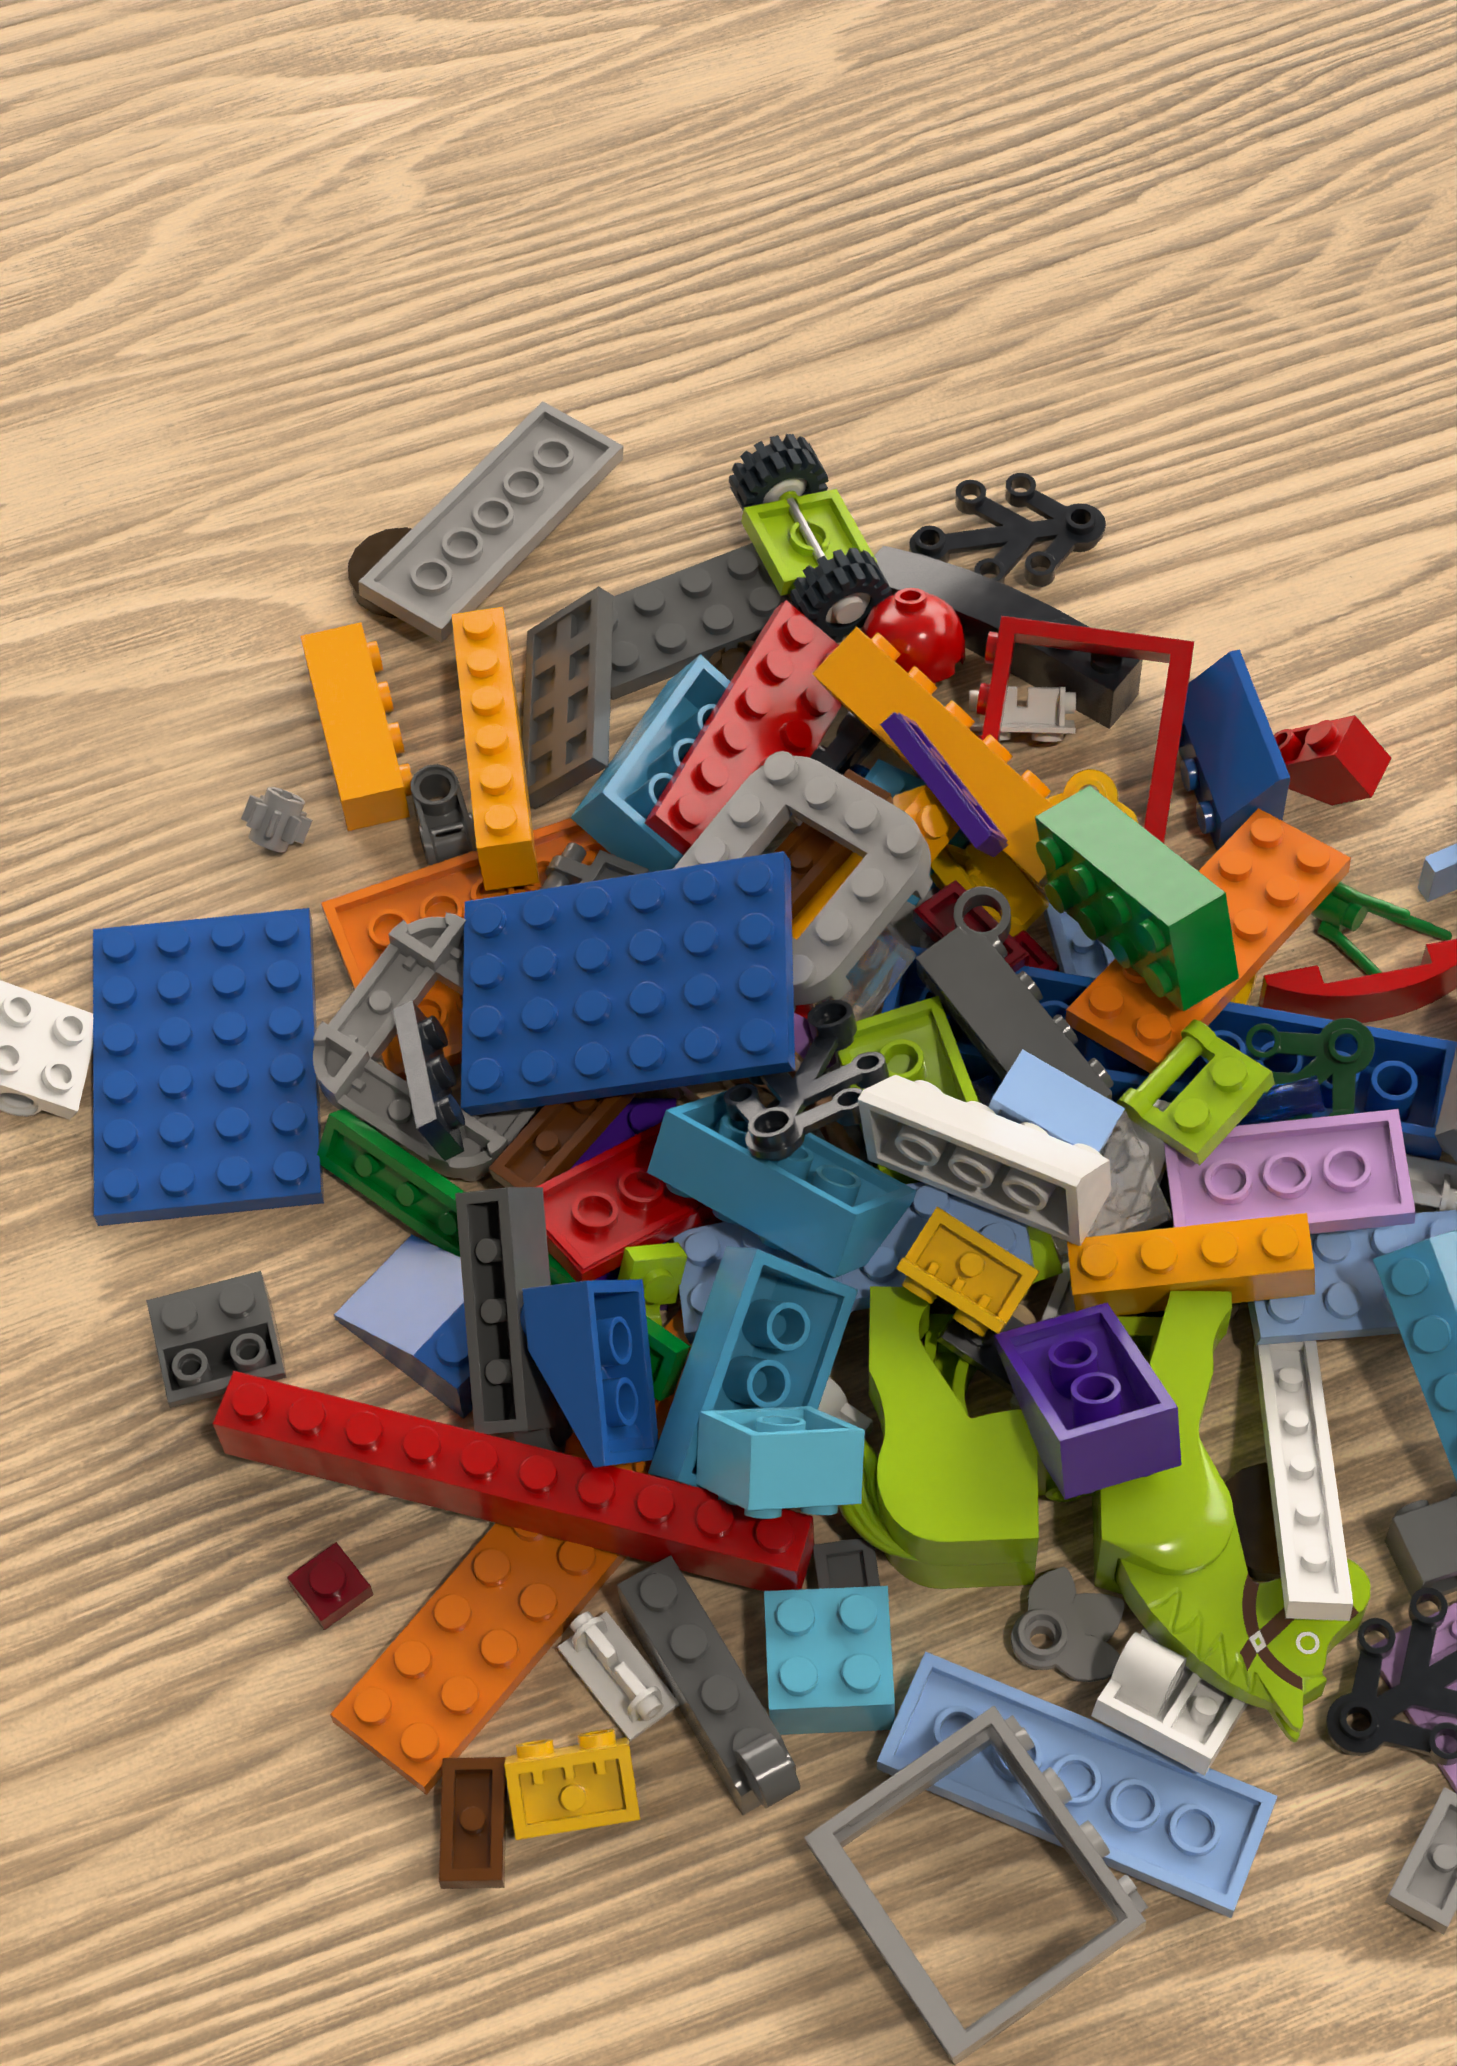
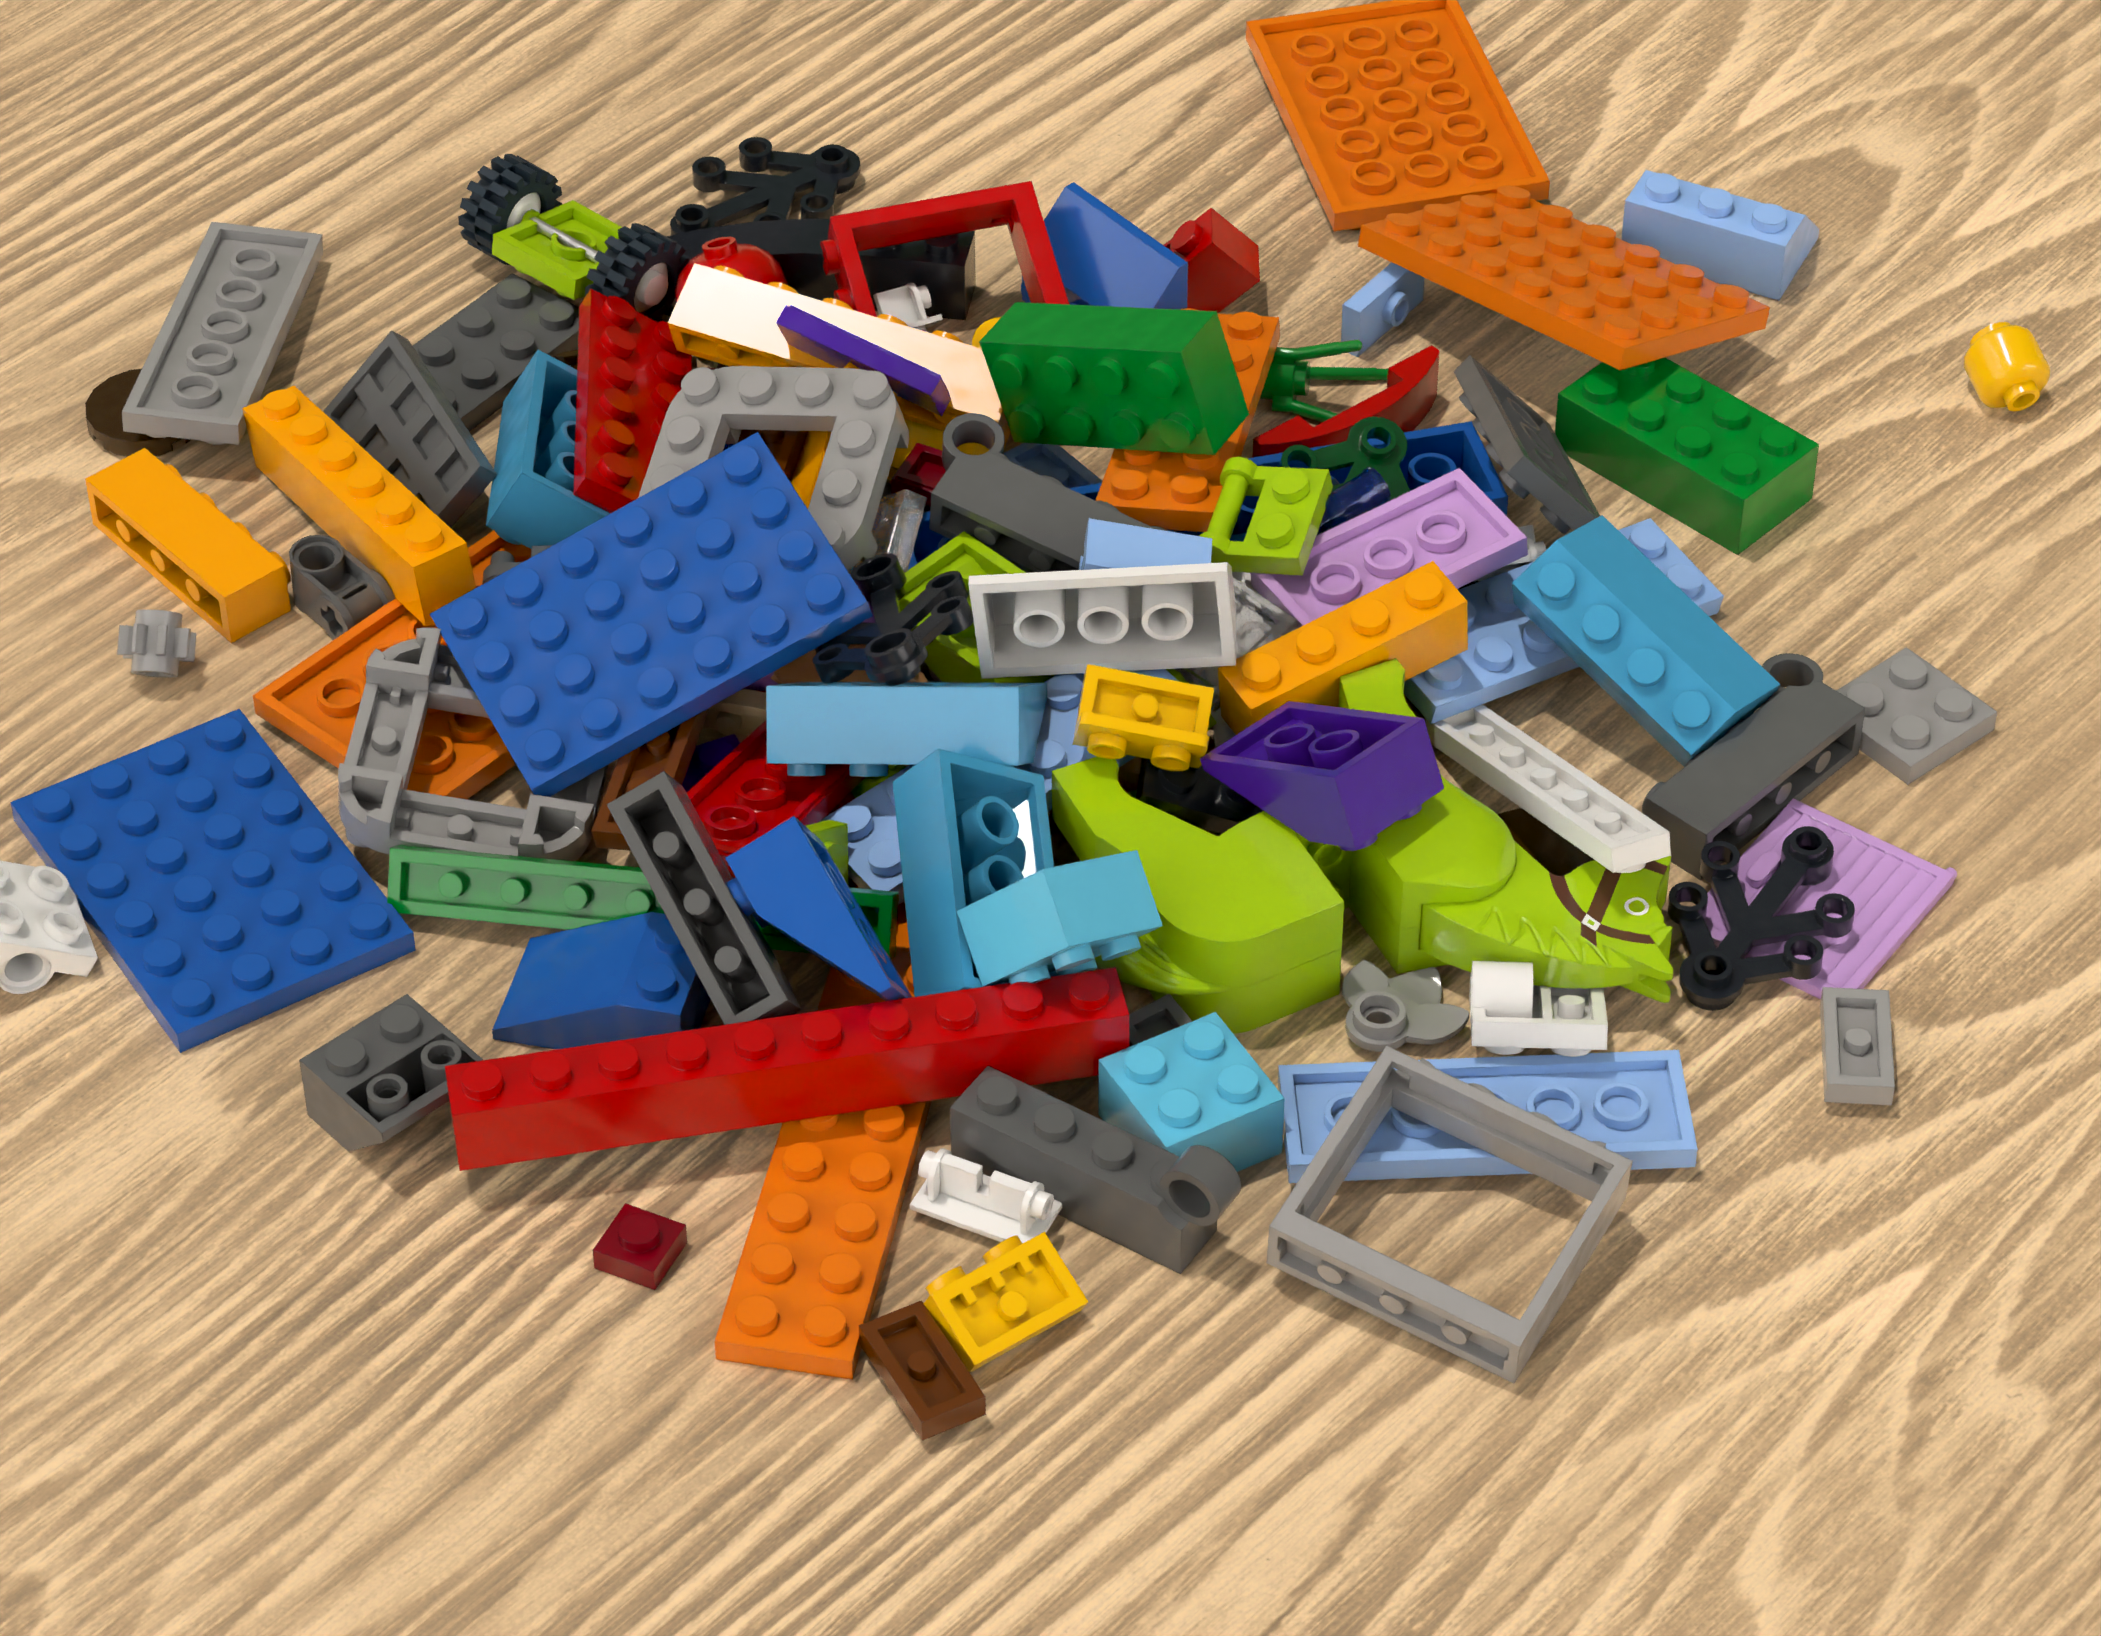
camera: 30 degrees left, 15 degrees down
black plate [393,1000,465,1161] -> none

